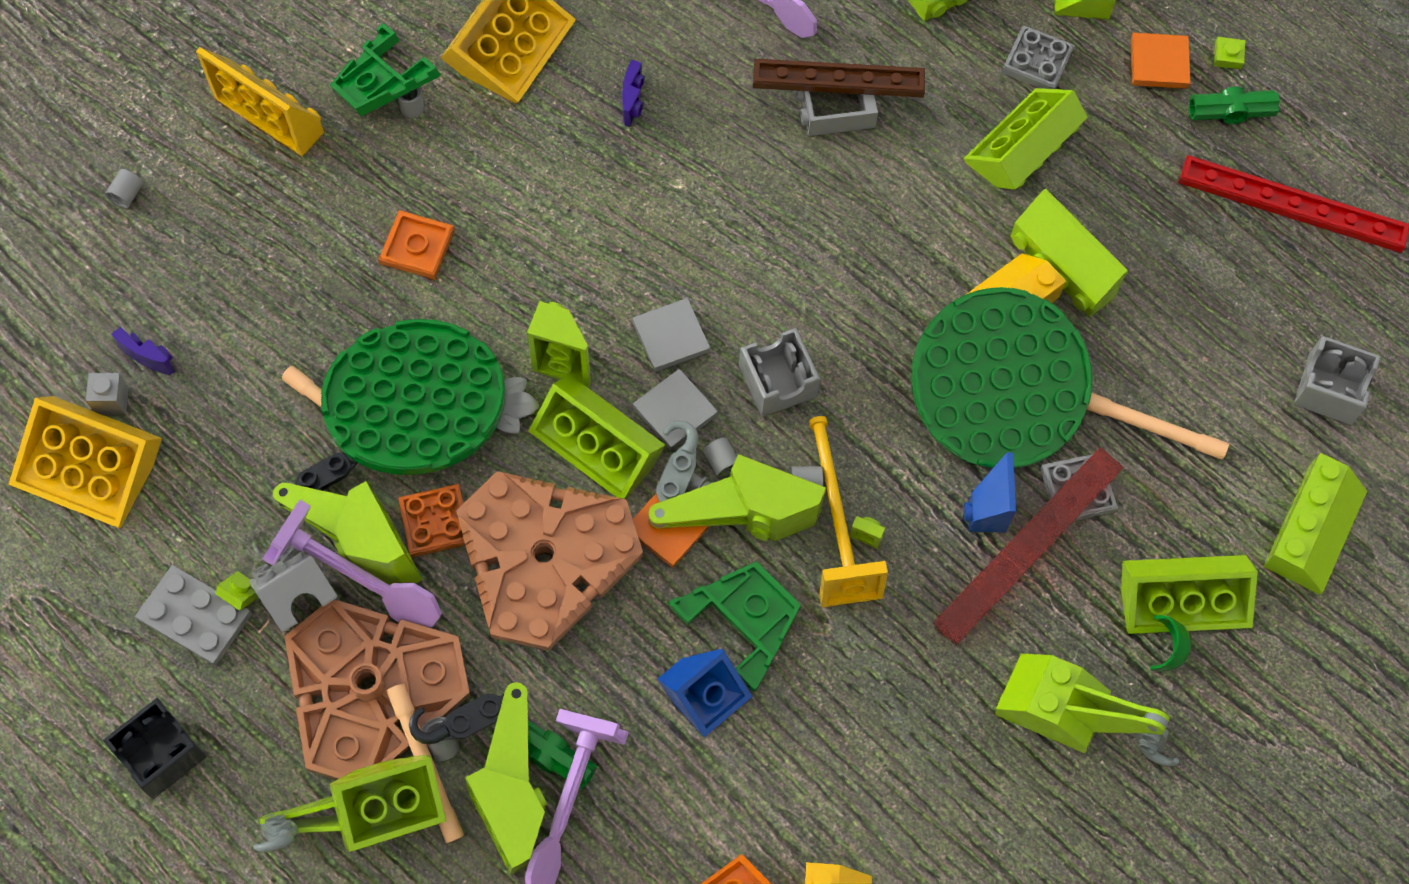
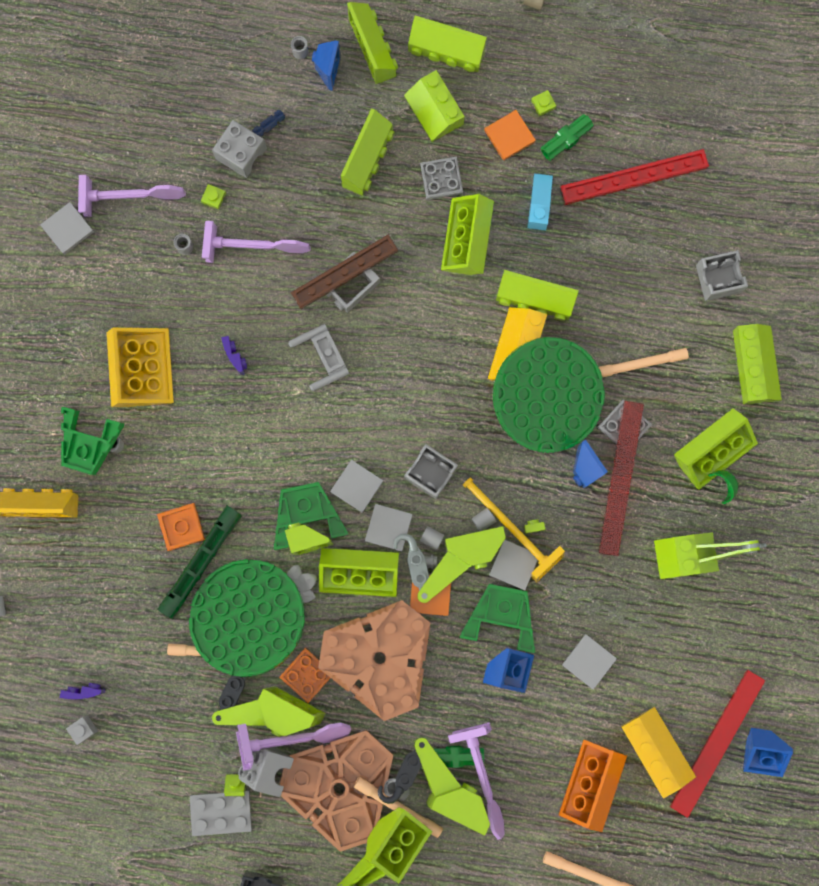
camera: 30 degrees left, 15 degrees up
yellow slope [8,396,162,528] -> none
none -> dark green piece [157,505,243,619]
none -> green wing [274,482,348,550]
none -> light grey plate [288,324,349,391]
none -> light grey tile [489,540,538,591]
none -> medium azure slope [527,173,553,231]
none -> light grey tile [562,634,617,690]

